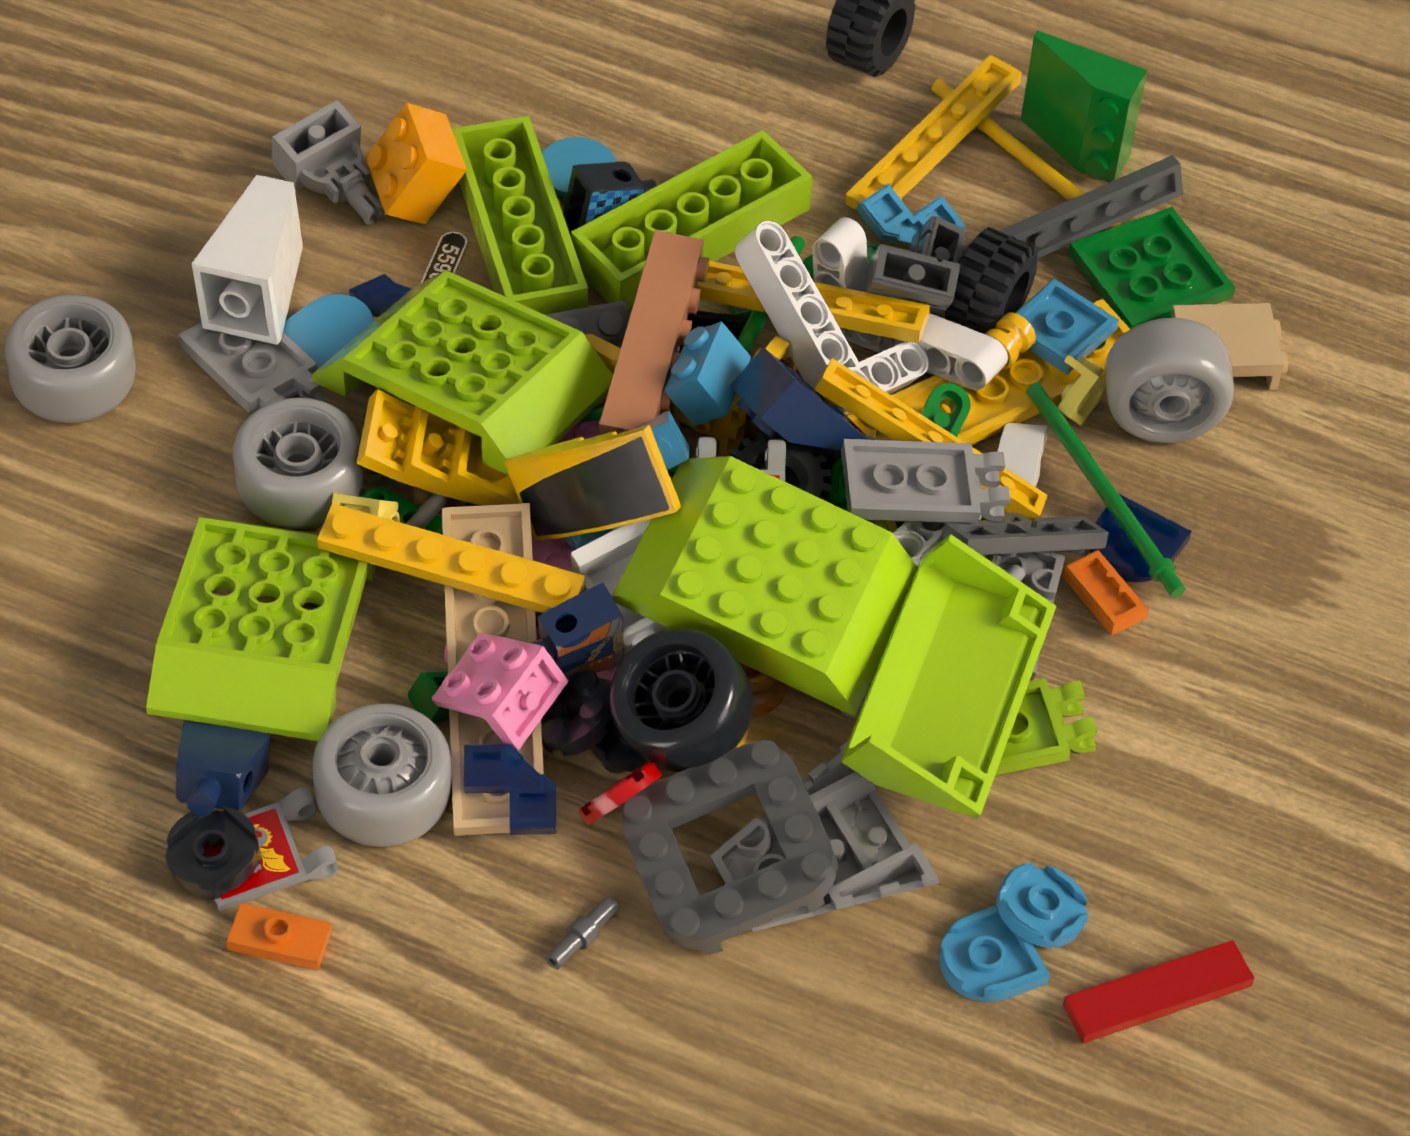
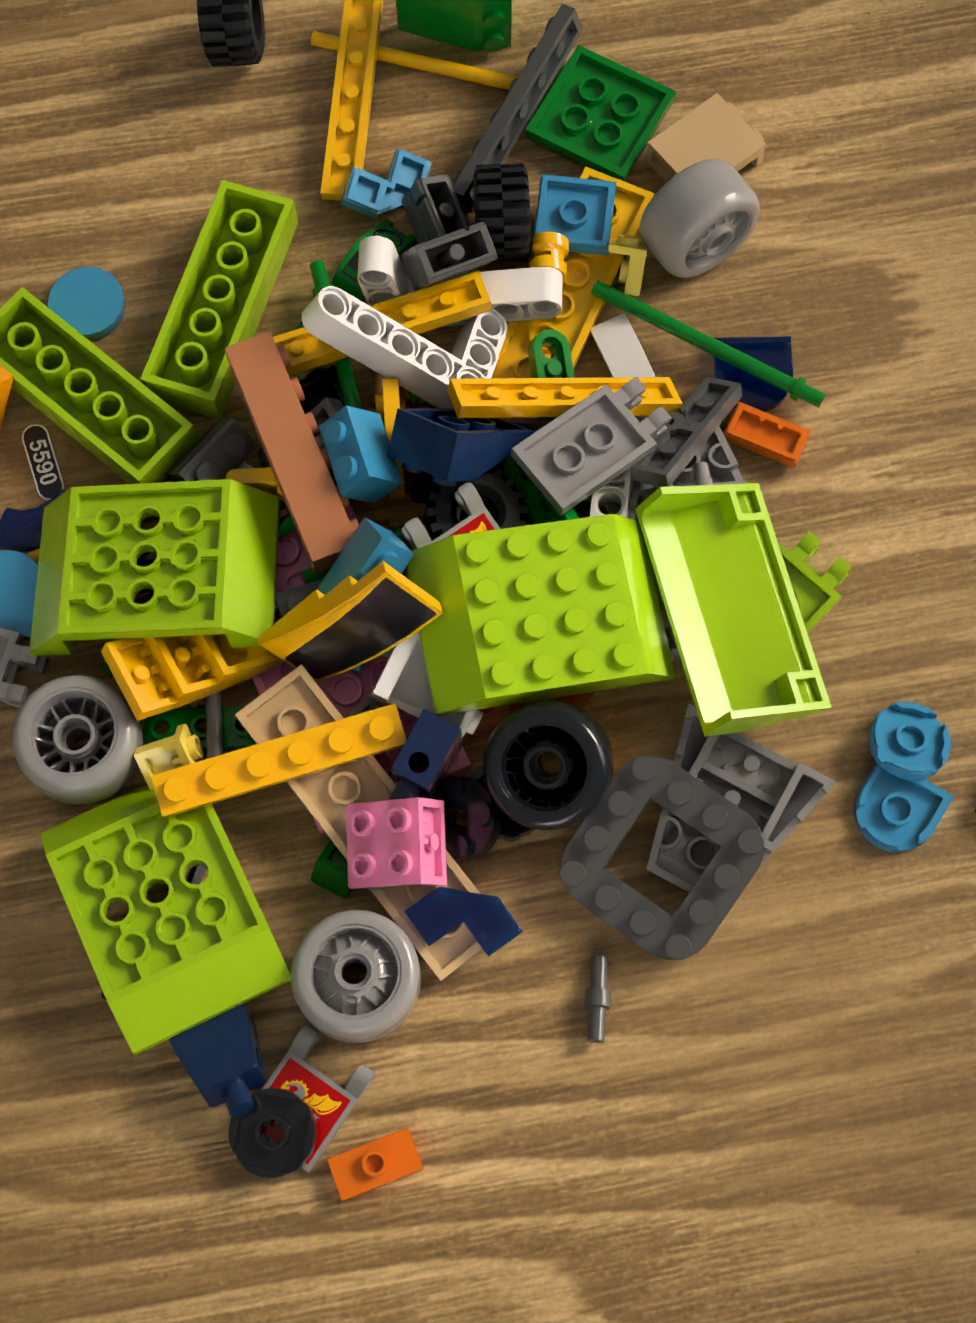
camera: 30 degrees left, 20 degrees up
black torso [563,161,657,237] -> none
red tile [578,761,662,826] -> none

